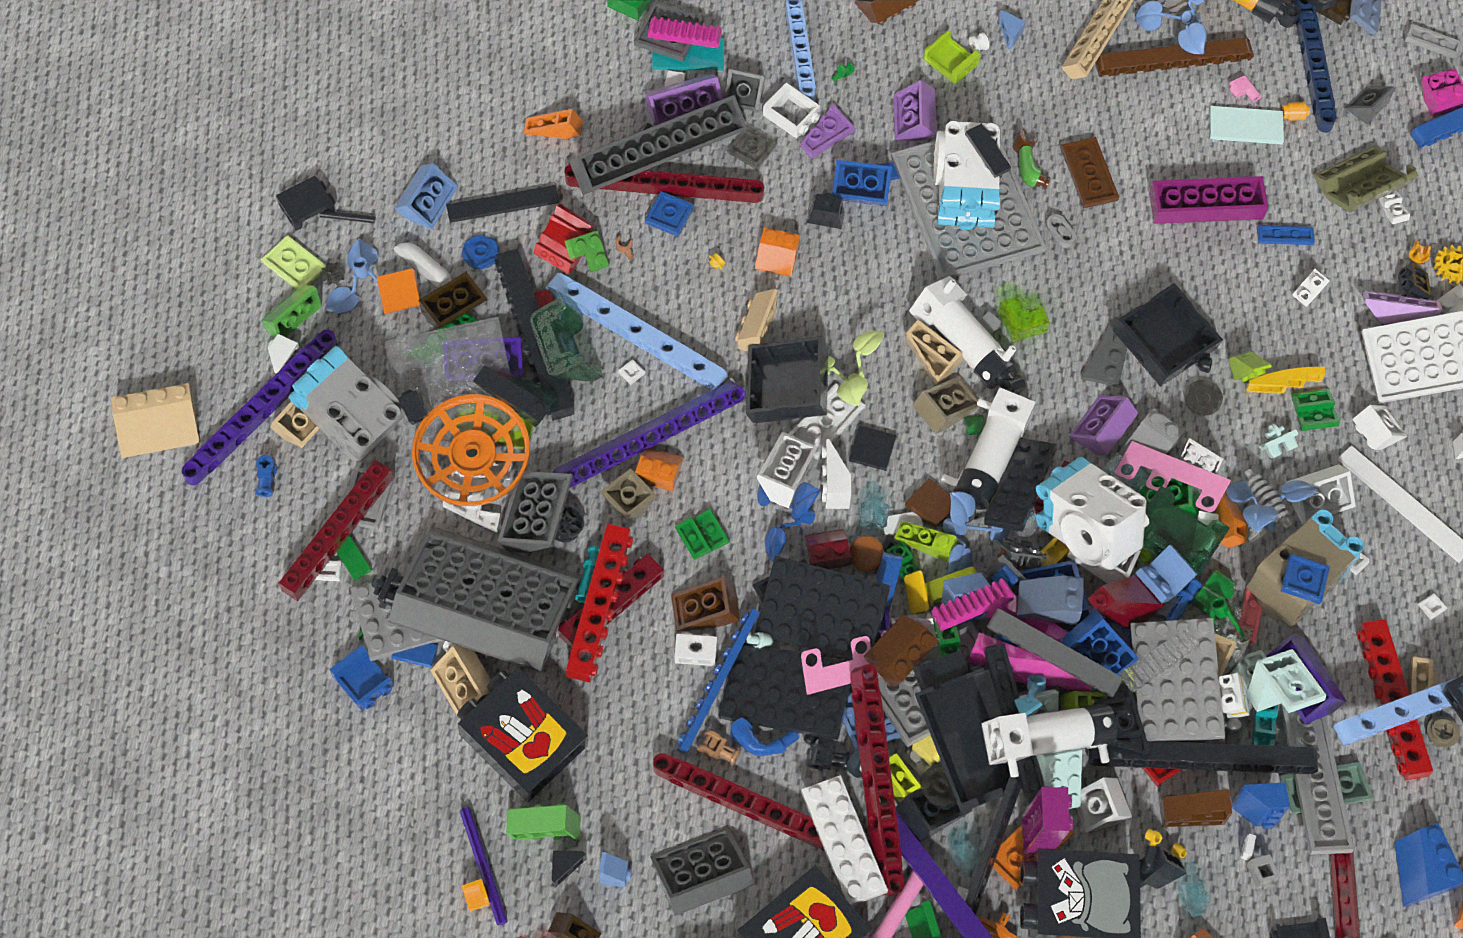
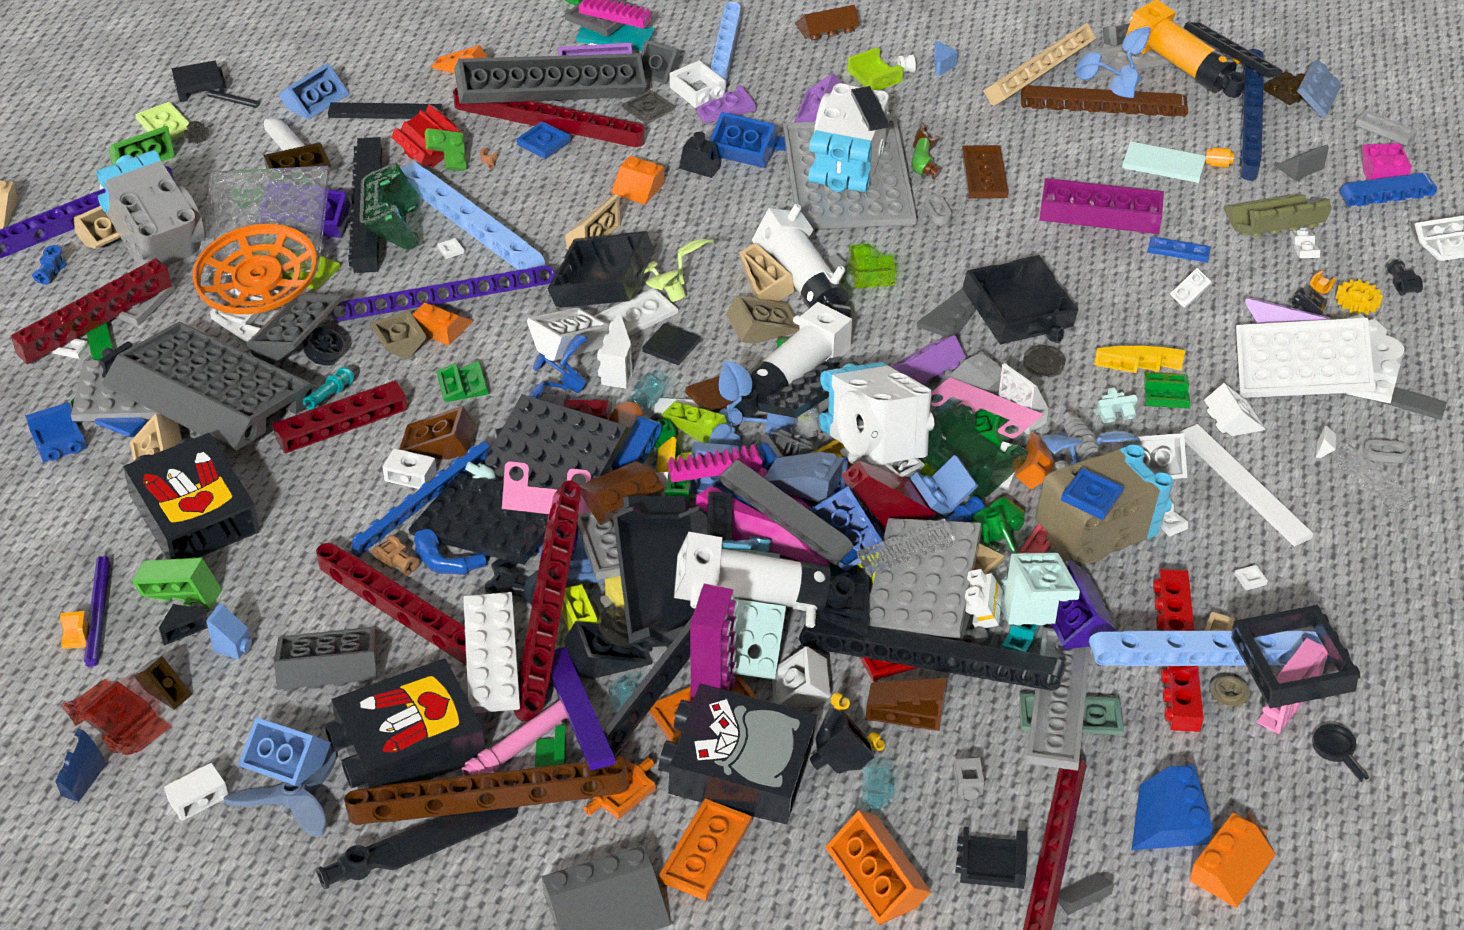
camera: 15 degrees right, 20 degrees down
medium blue plant [325,239,378,314] -> none
orange tile [377,268,421,314] -> none
black slope [398,390,428,425] -> none
blue tile [462,235,499,269] -> none
black wedge [472,366,558,428] -> none
red brick [566,524,634,683] -> none
yellow plate [709,253,726,270] -> none
green piece [831,62,855,83] -> none
lime slope [1228,351,1272,383] -> none
bright pink piece [1229,76,1261,102] -> none
blue slope [1231,782,1290,829] -> none
white tile [1240,834,1256,860] -> none

